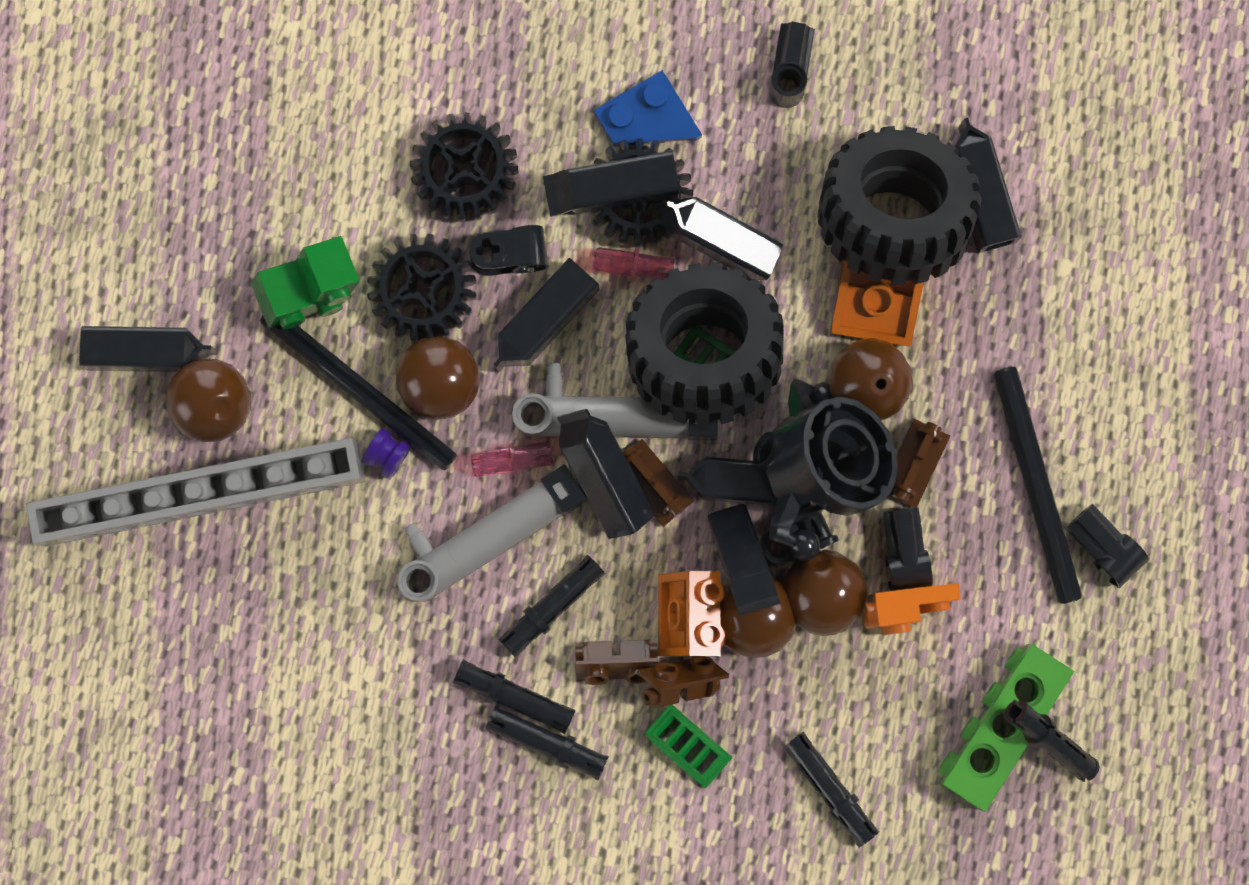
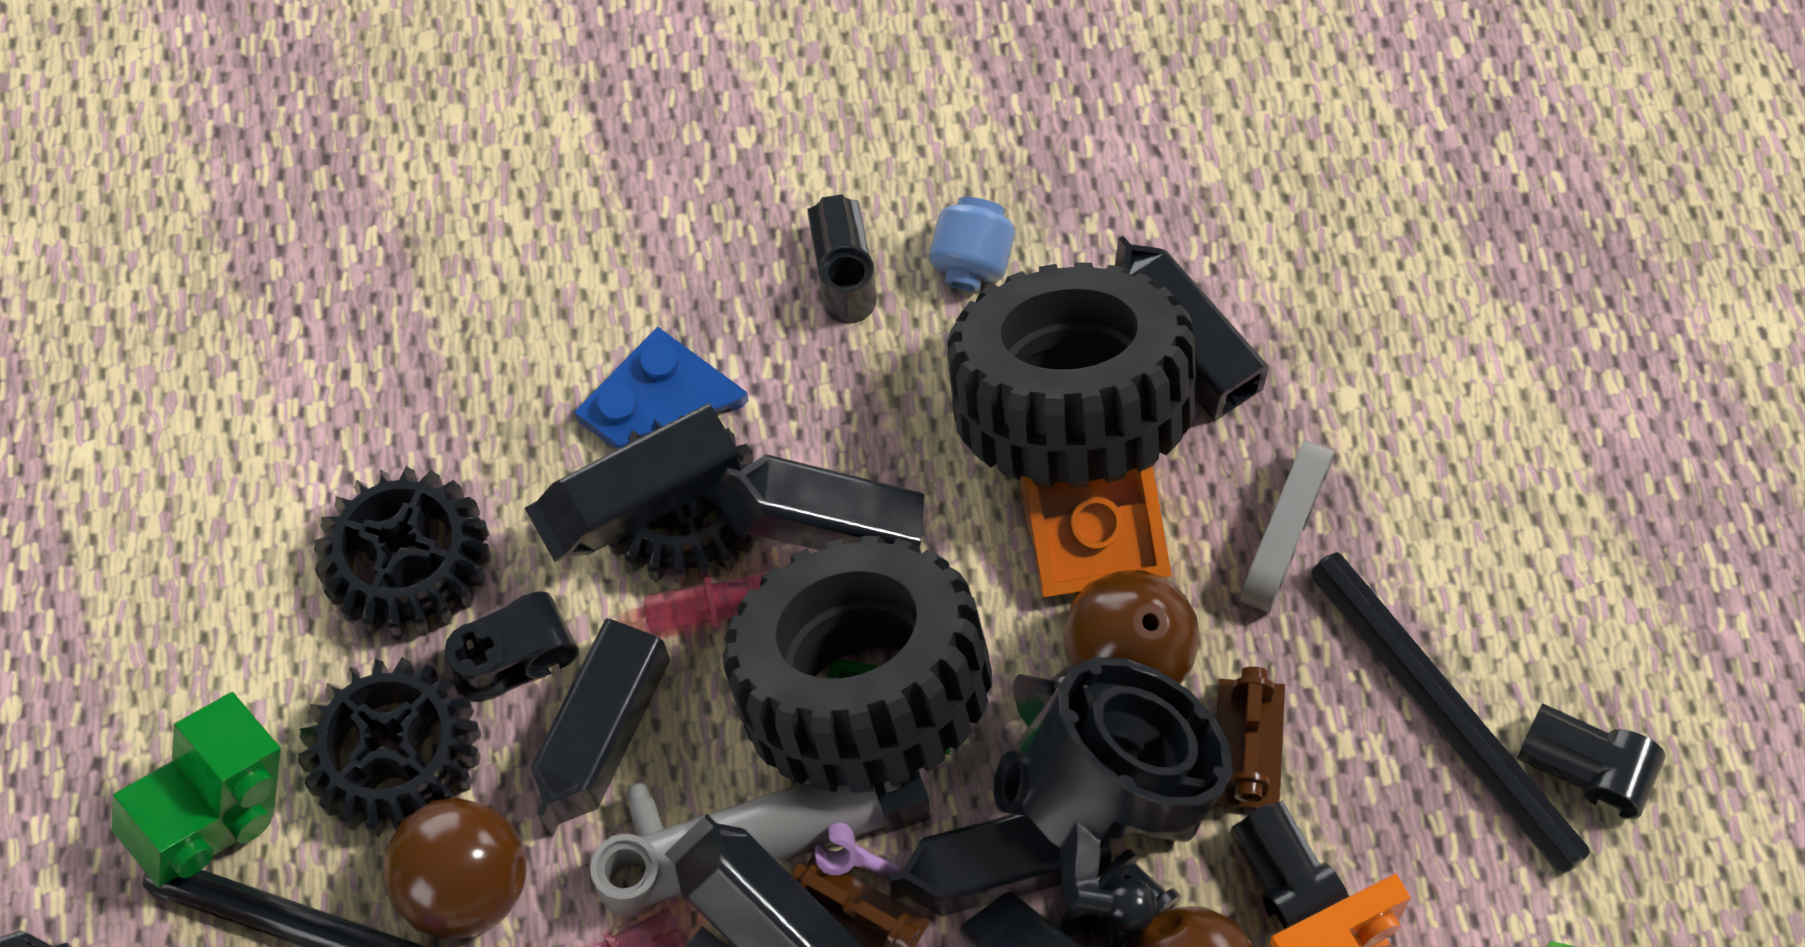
camera: 20 degrees left, 20 degrees down
none -> lavender hand [815,822,901,880]
none -> medium blue head [929,197,1015,292]
none -> light grey beam [1239,440,1335,613]

